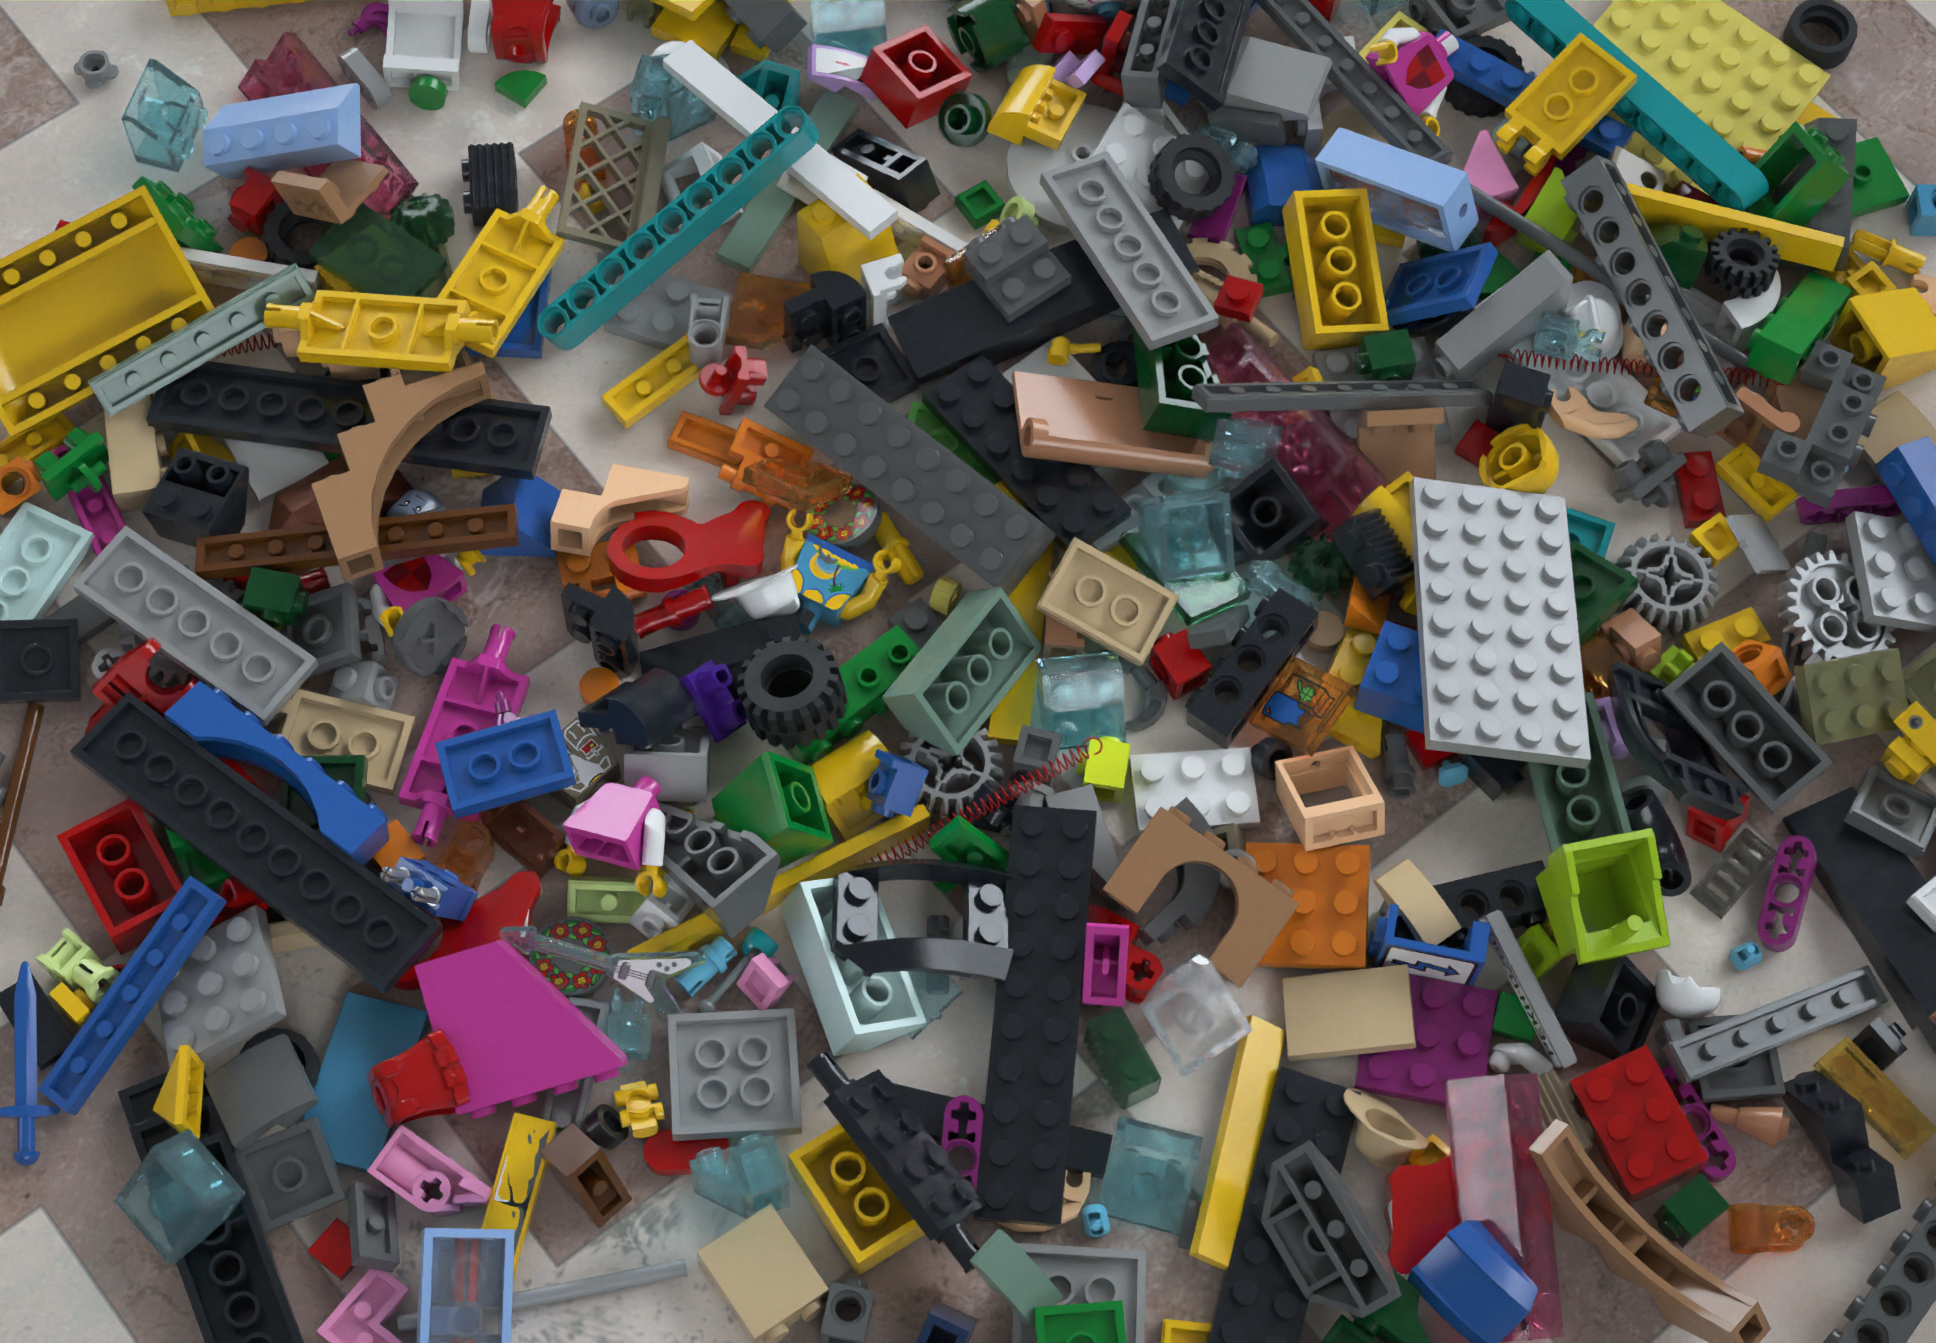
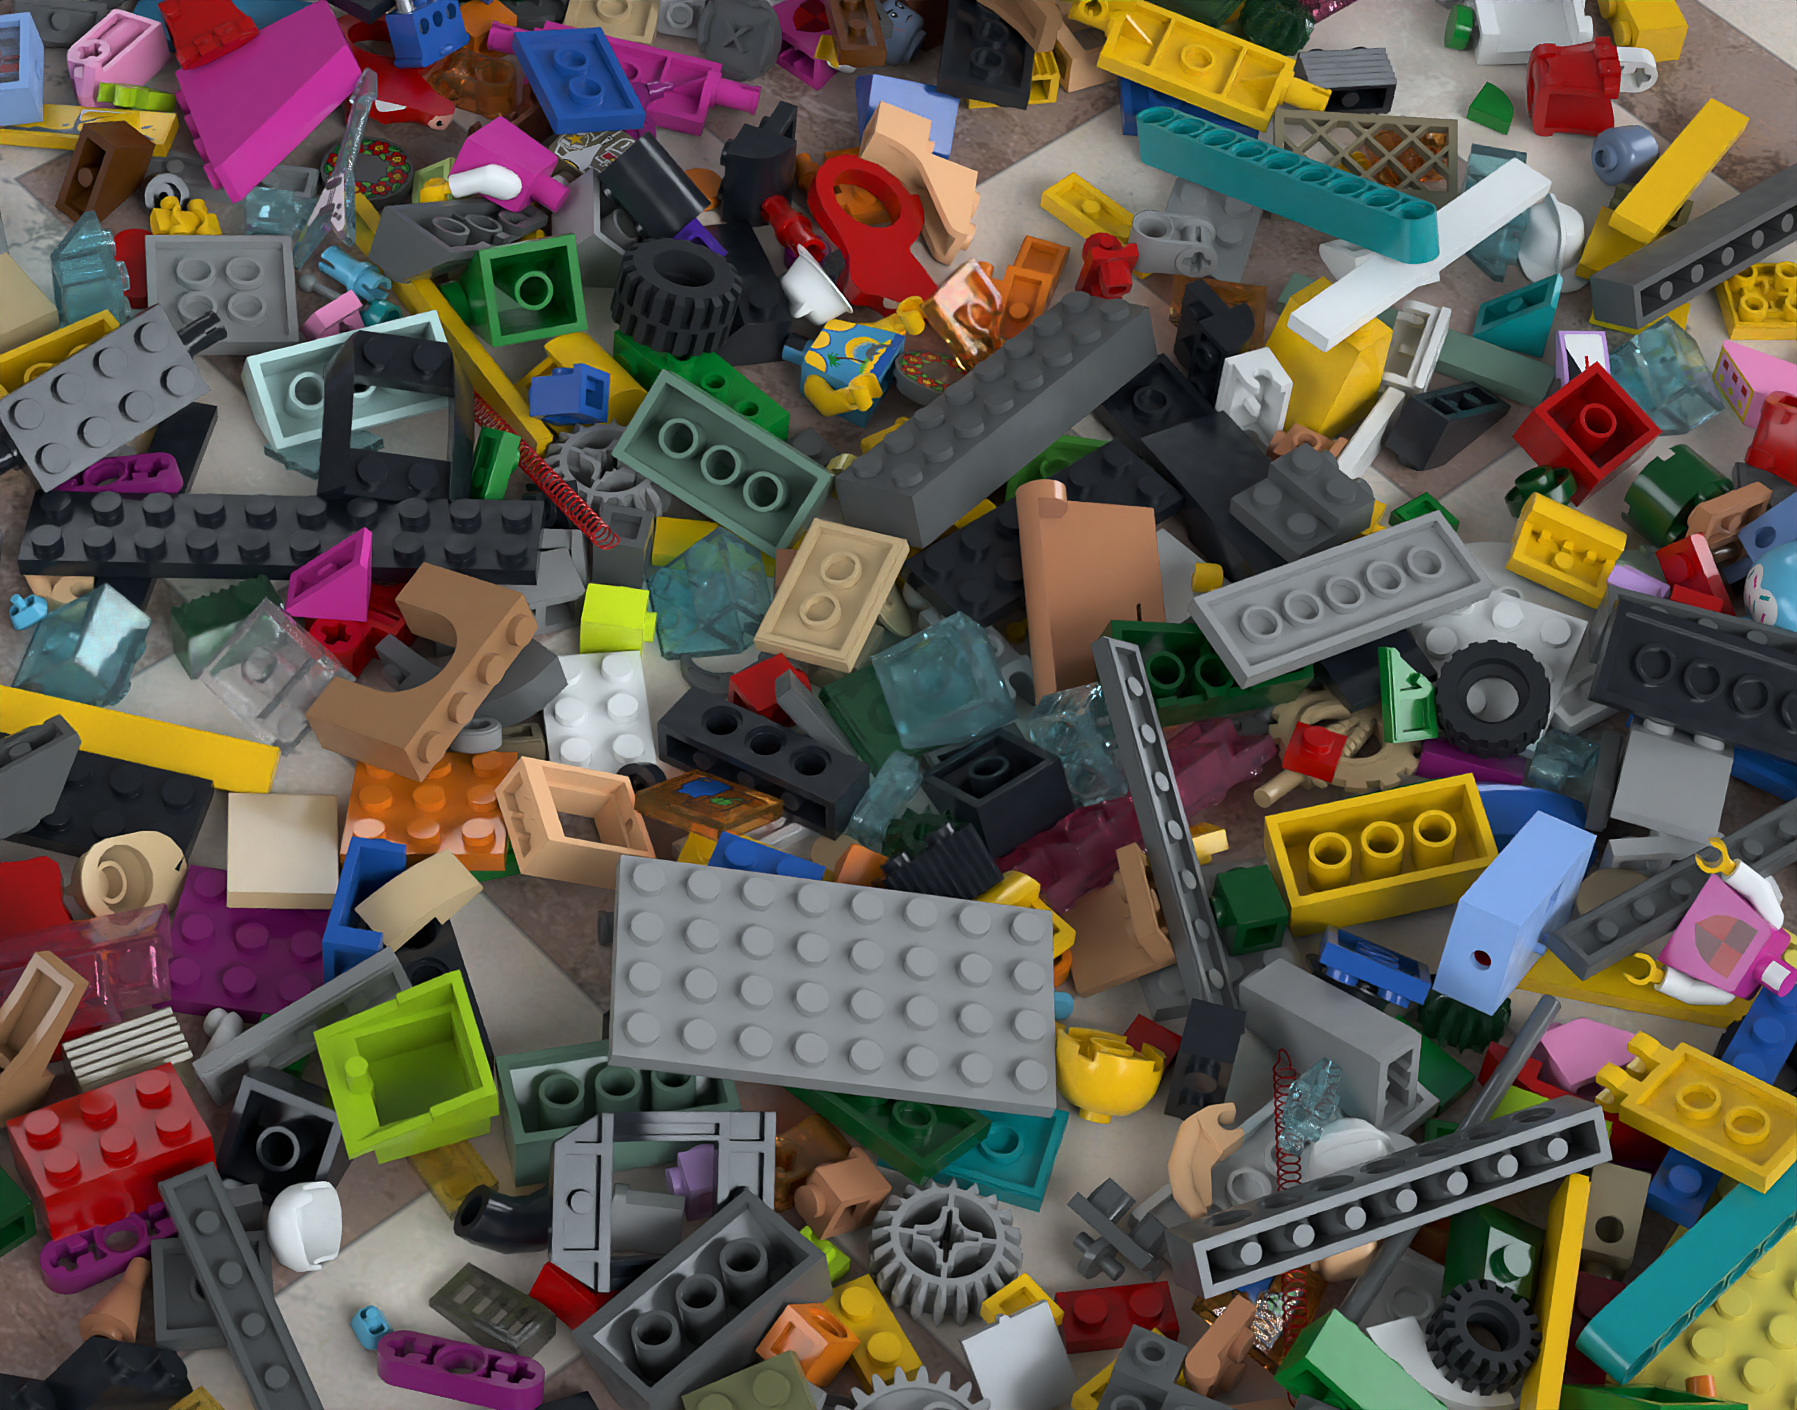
camera: 85 degrees right, 15 degrees down
none -> lime plate [97,82,176,113]
none -> green tile [1378,646,1438,744]

